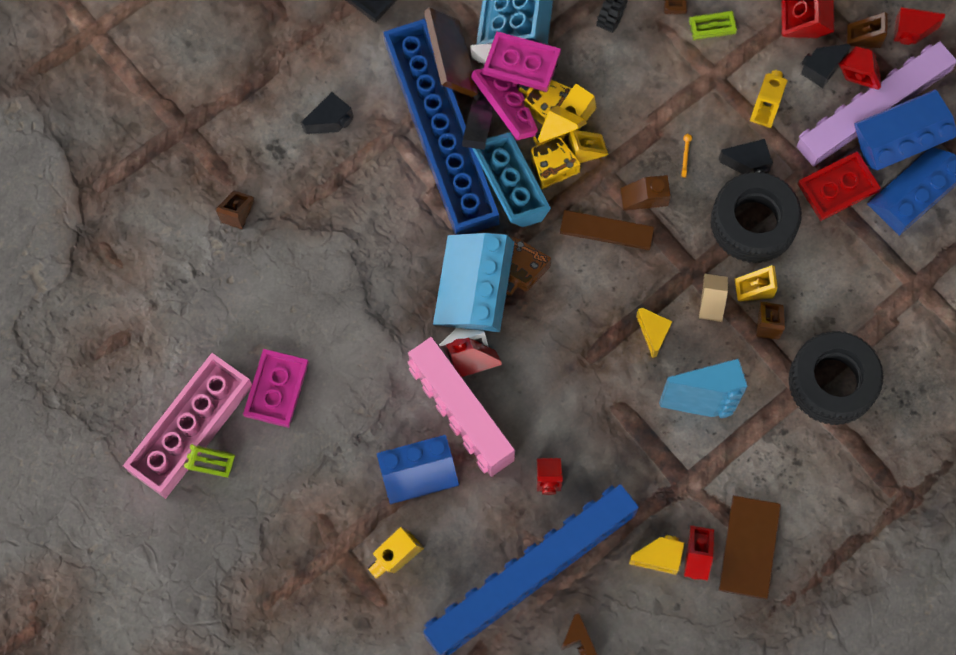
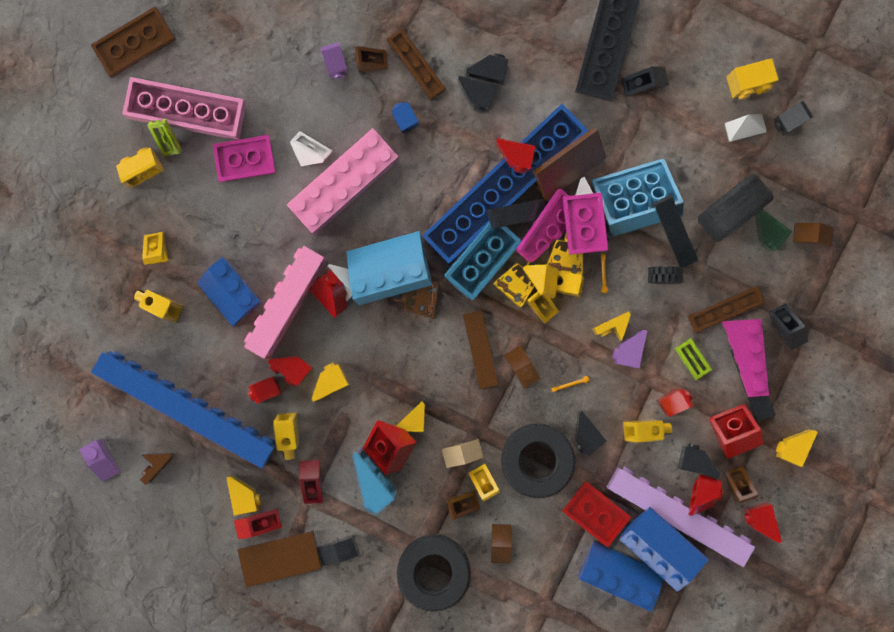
camera: 65 degrees right, 15 degrees up
none -> reddish brown tile [91,6,176,78]
none -> yellow slope [116,147,165,188]
none -> yellow slope [142,232,168,265]
none -> red slope [267,356,313,387]
none -> yellow torso [273,412,299,460]
none -> bright pink brick [287,128,399,236]
none -> white slope [290,131,332,166]
none -> dark red slope [299,460,323,504]
none -> yellow slope [312,362,349,402]
none -> black slope [317,535,360,566]
none -> medium lavender slope [321,42,348,79]
none -> red slope [362,420,417,475]
none -> reddish brown tile [386,28,446,101]
none -> blue brick [391,102,419,134]
none -> black slope [466,54,509,85]
none -> reddish brown slope [491,524,512,563]
none -> red slope [496,138,535,174]
none -> yellow slope [592,311,631,341]
none -> light orange hinge [601,253,608,293]
none -> medium lavender slope [612,330,647,368]
none -> red slope [657,388,693,417]

